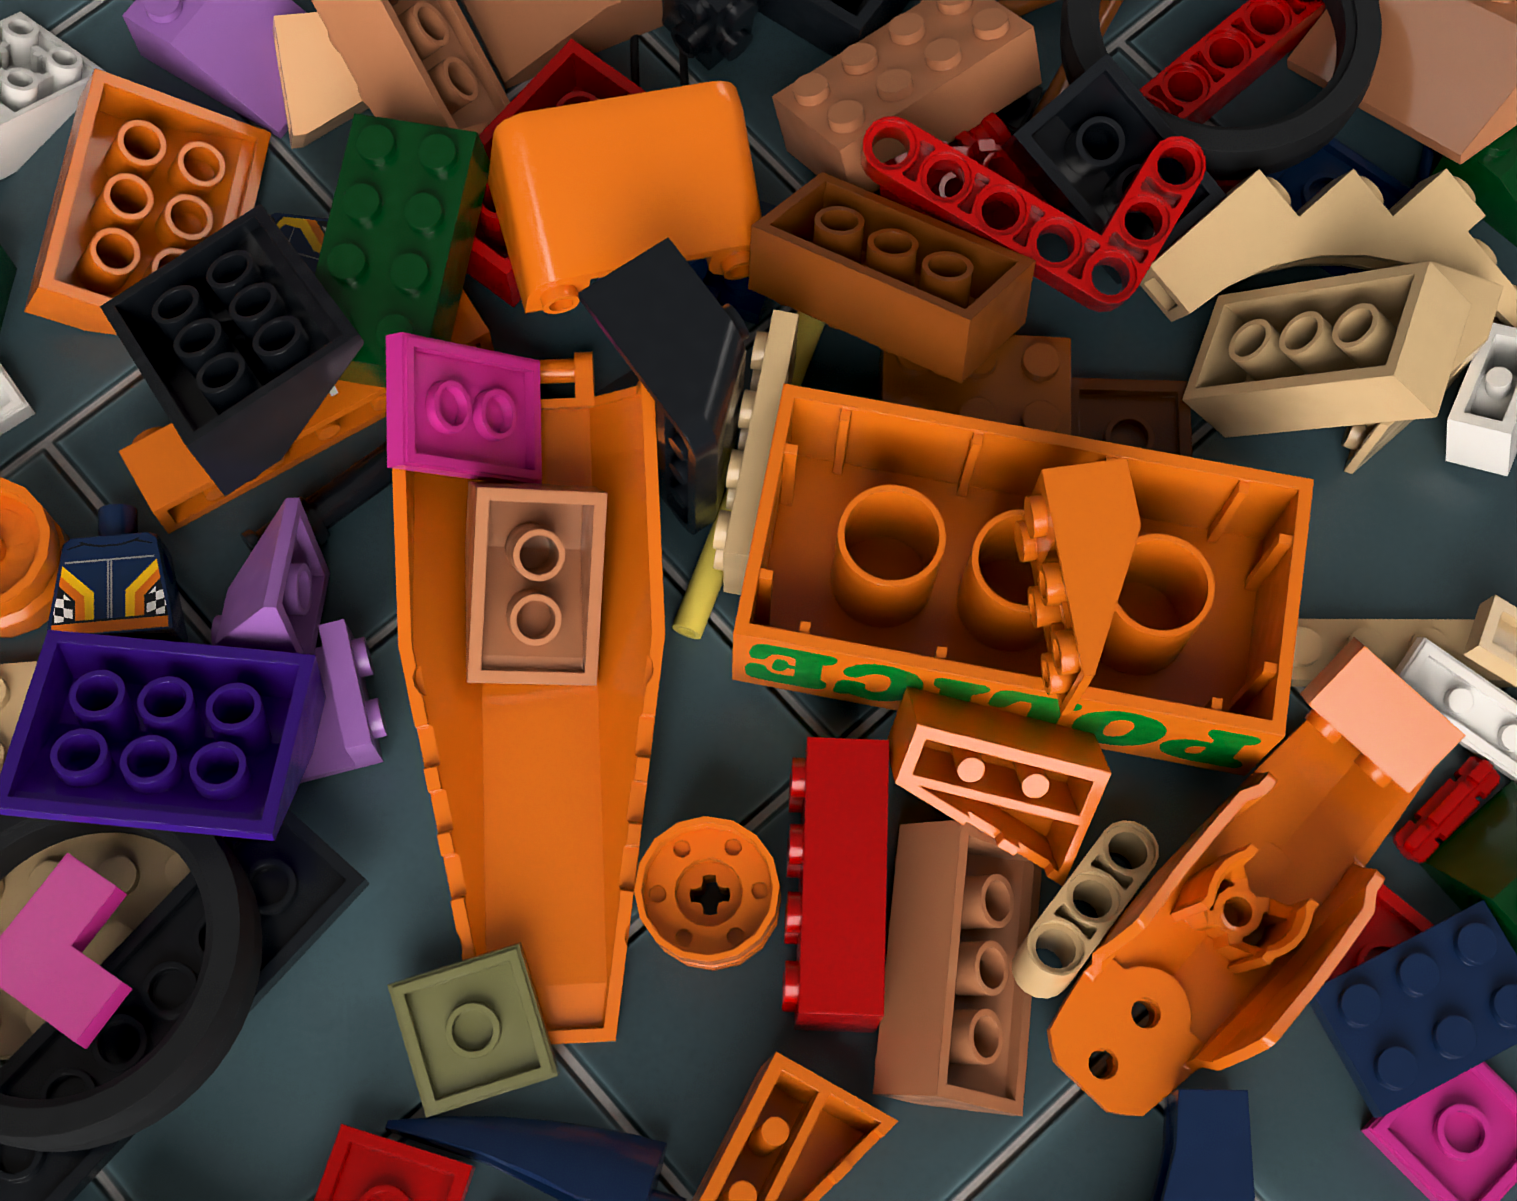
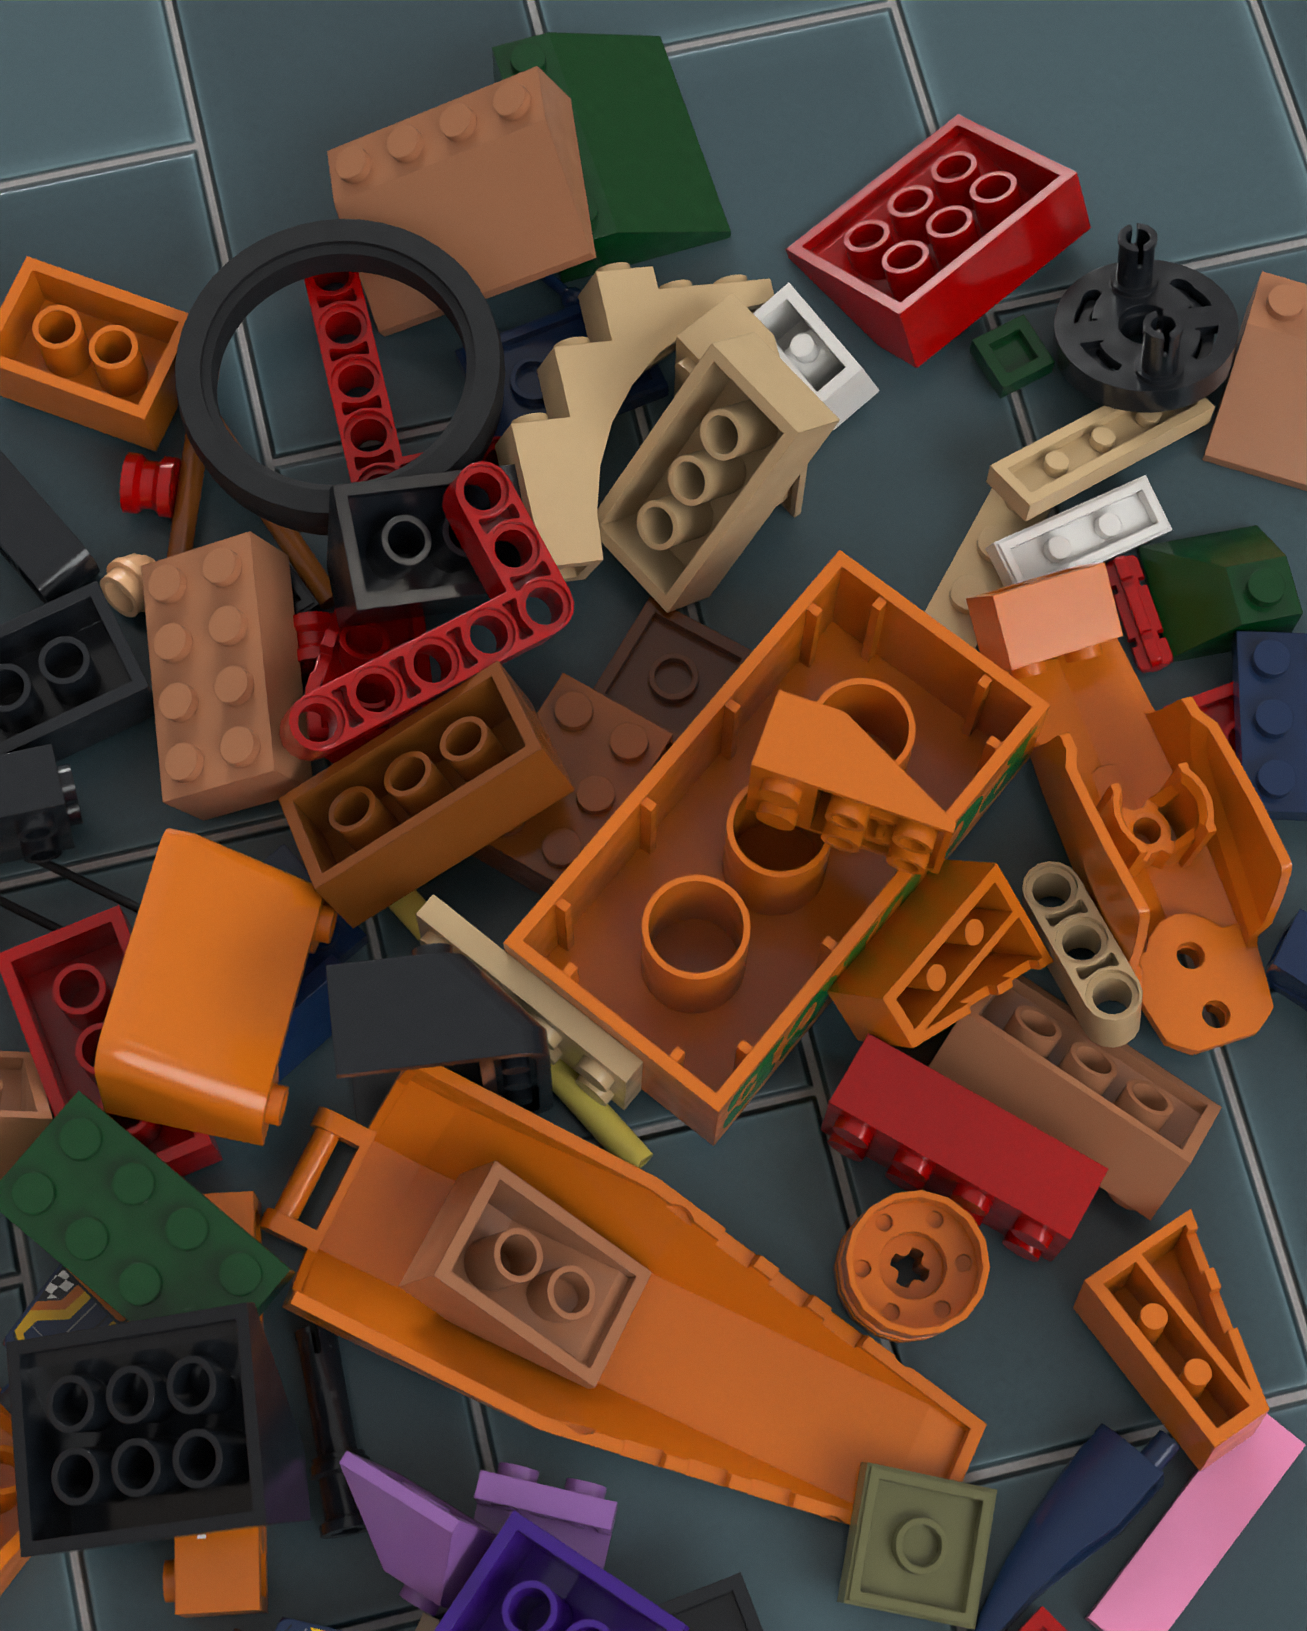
camera: 60 degrees left, 0 degrees up
dark pink tile [386,332,542,484] -> none

